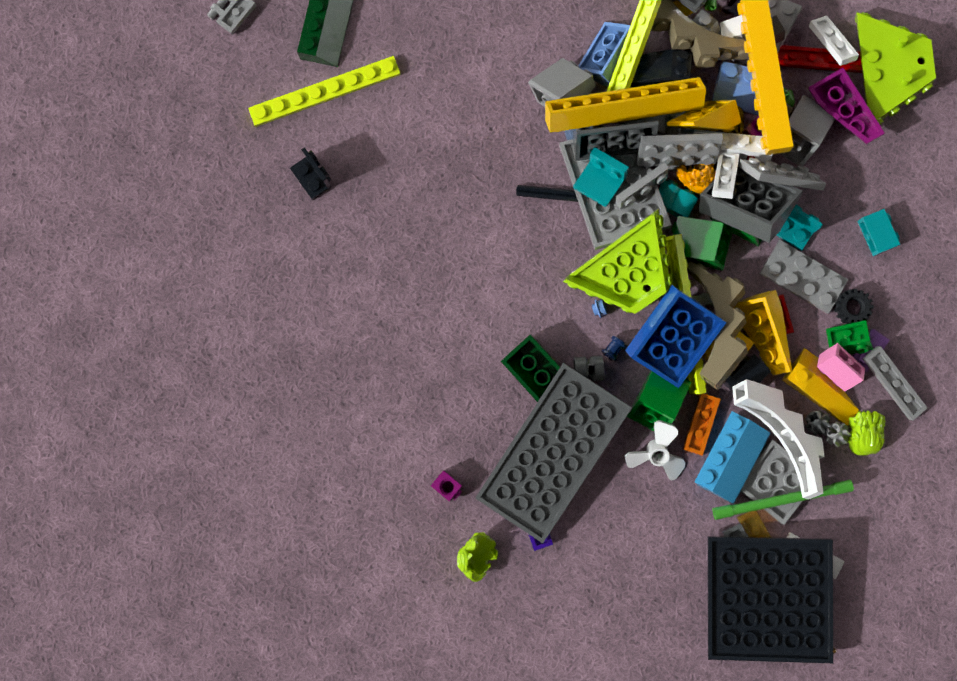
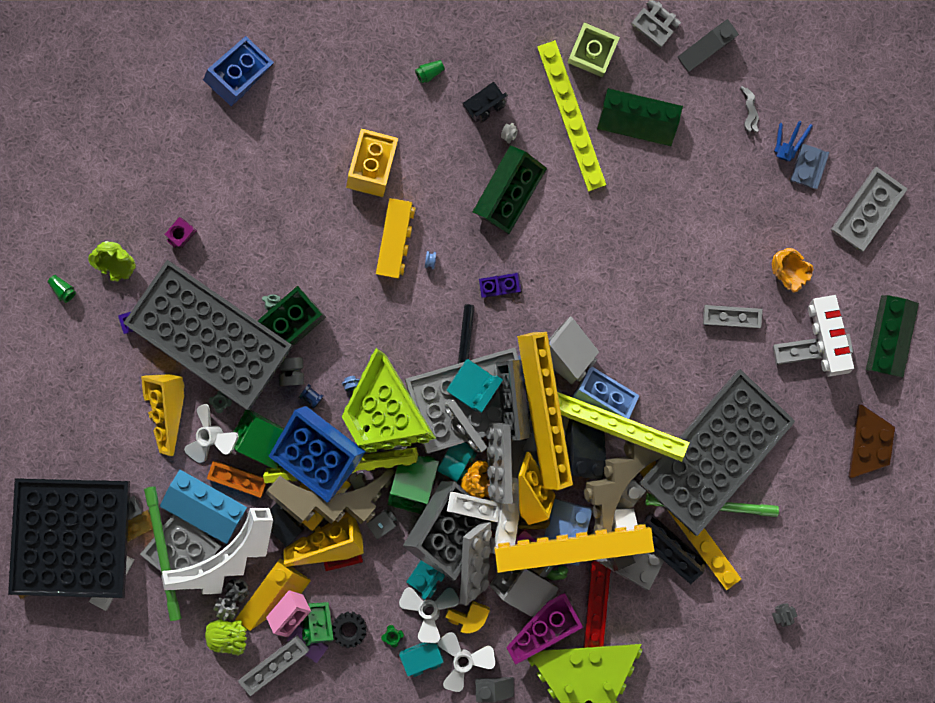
camera: 85 degrees right, 5 degrees up
light grey plate [759,240,848,314] -> none
white plate [809,16,859,66] -> none
none -> green cone [47,275,76,303]
none -> yellow wedge [141,374,184,456]
none -> blue slope [203,36,274,107]
none -> sand green plate [209,391,232,413]
none -> sand green plate [262,294,280,311]
none -> yellow slope [346,129,398,197]
none -> dark grey brick [366,509,397,540]
none -> yellow brick [376,198,416,279]
none -> green plate [381,625,404,648]
none -> white piece [399,587,459,643]
none -> green cone [415,60,445,84]
none -> medium blue bush [425,251,436,269]
none -> white piece [438,632,495,692]
none -> yellow brick [446,600,490,633]
none -> dark green slope [472,145,547,234]
none -> dark grey slope [475,677,514,702]
none -> dark purple slope [479,273,522,298]
none -> white plate [501,123,517,144]
none -> yellowish green brick [567,23,620,77]

